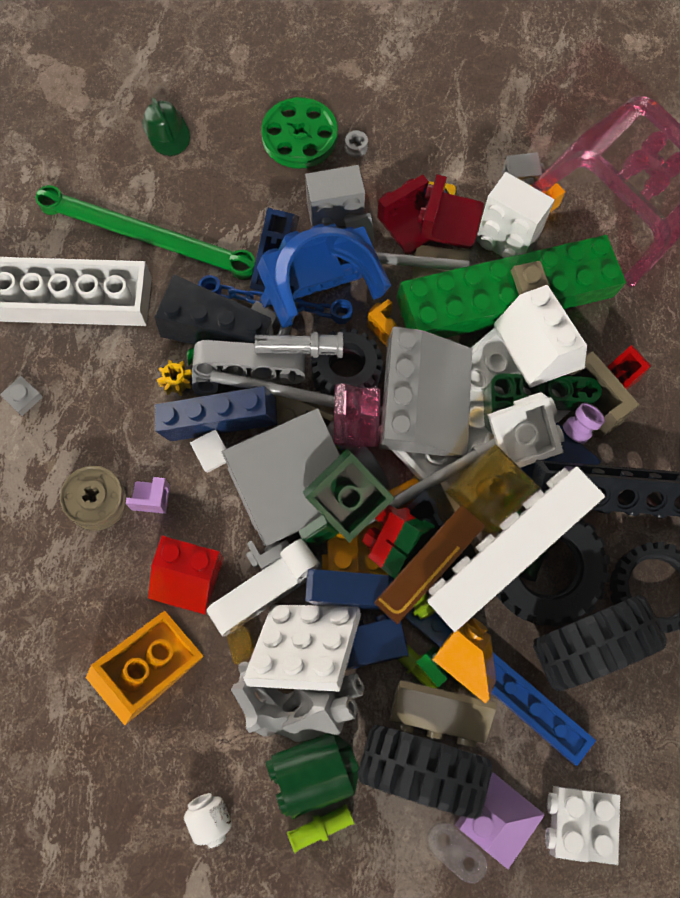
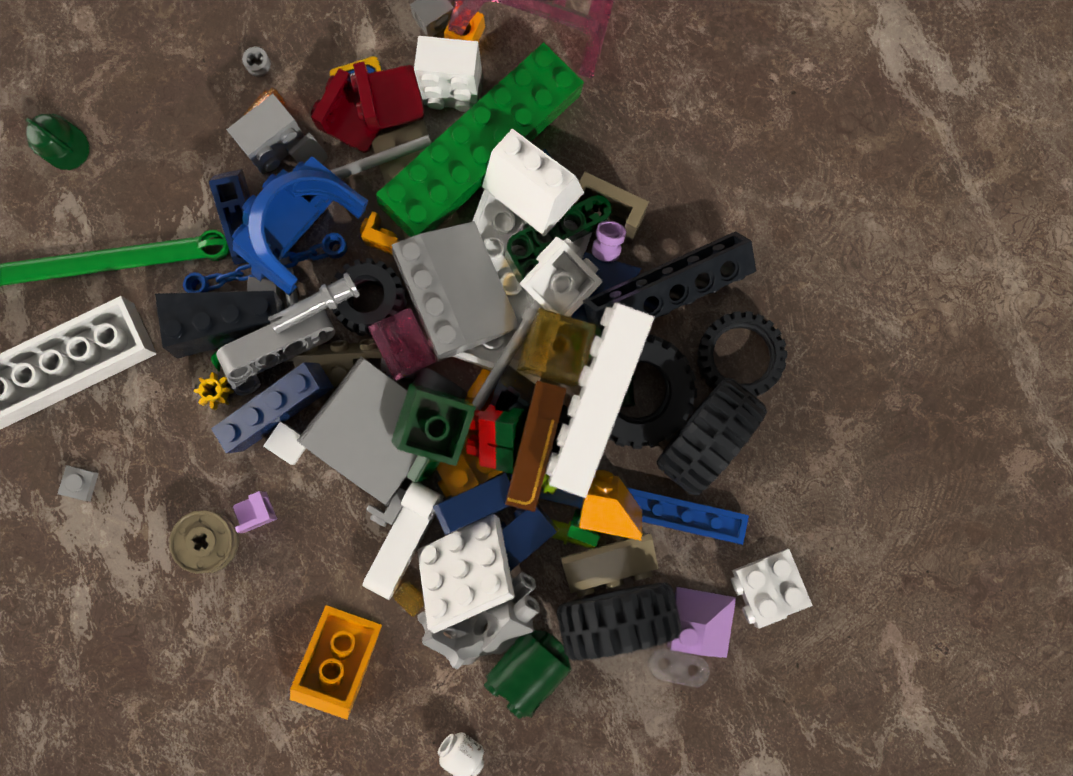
camera: 25 degrees left, 10 degrees up
red slope [148,535,224,615] -> none
light grey bar [210,370,382,418] -> none
green wedge [261,97,338,169] -> none
lime pin [286,804,354,853] -> none
dark tan plate [511,261,549,295] -> none
red slope [607,345,652,390] -> none

